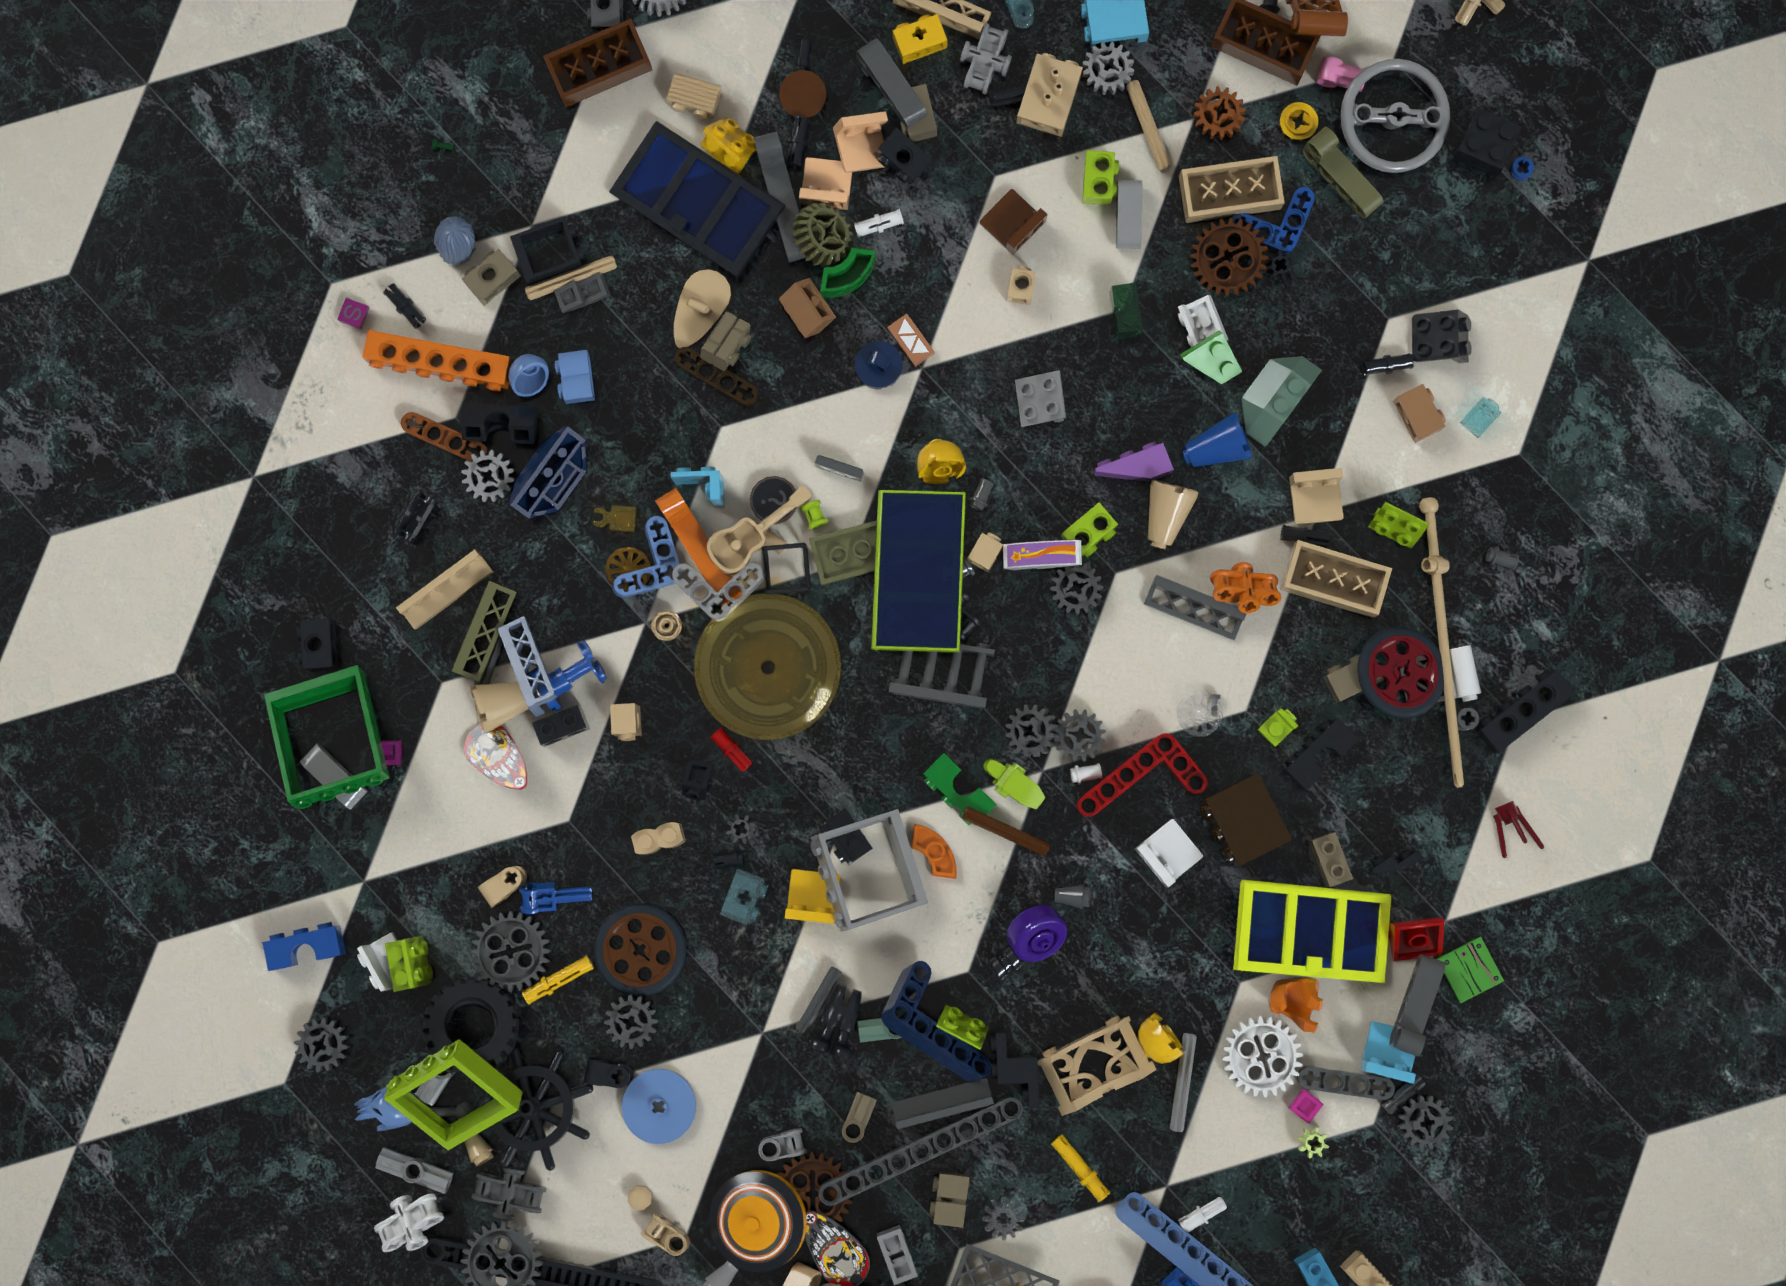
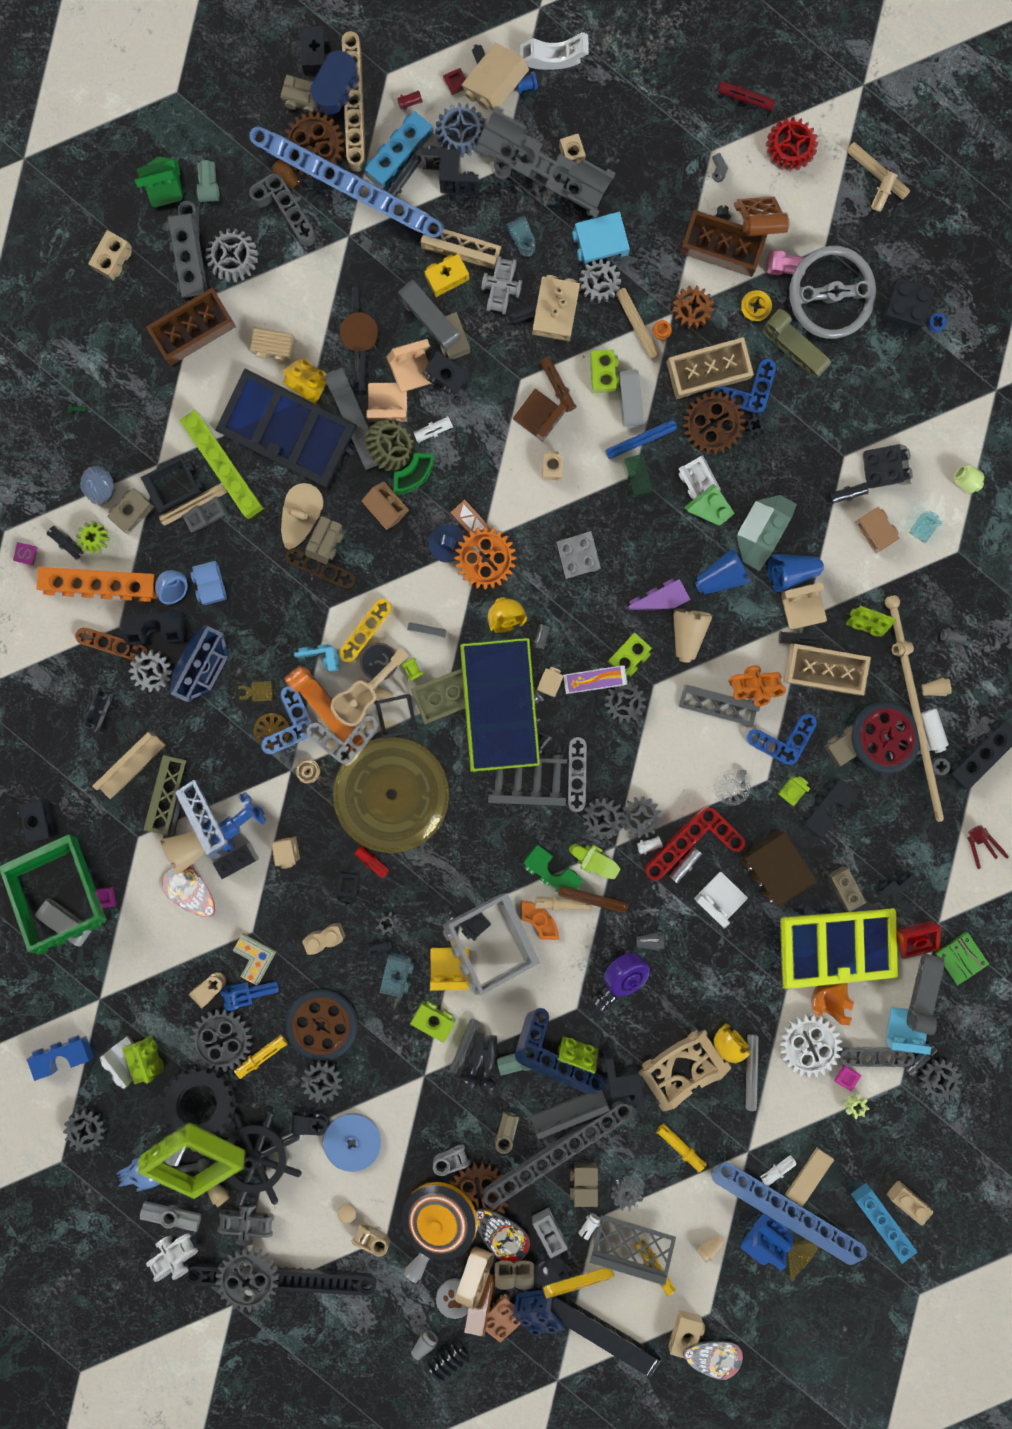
camera: 15 degrees left, 5 degrees up
none -> lime gear [76,521,110,554]
none -> lime arch [179,409,264,519]
none -> tan tile [233,933,276,986]
none -> yellow beam [339,599,392,662]
none -> lime brick [411,1001,456,1043]
none -> orange gear [454,527,516,589]
none -> tan pin [535,896,593,911]
none -> reddish brown pin [539,356,577,413]
none -> light grey beam [568,737,587,812]
none -> white pin [578,1213,601,1240]
none -> blue axle [605,420,677,459]
none -> orange plate [652,320,672,340]
none -> light grey pin [668,846,702,883]
none -> blue beam [746,714,817,765]
none -> blue cone [767,554,824,592]
none -> tan tile [785,1147,834,1207]
none -> tan cone [921,677,951,696]
none -> yellowish green head [954,465,984,494]

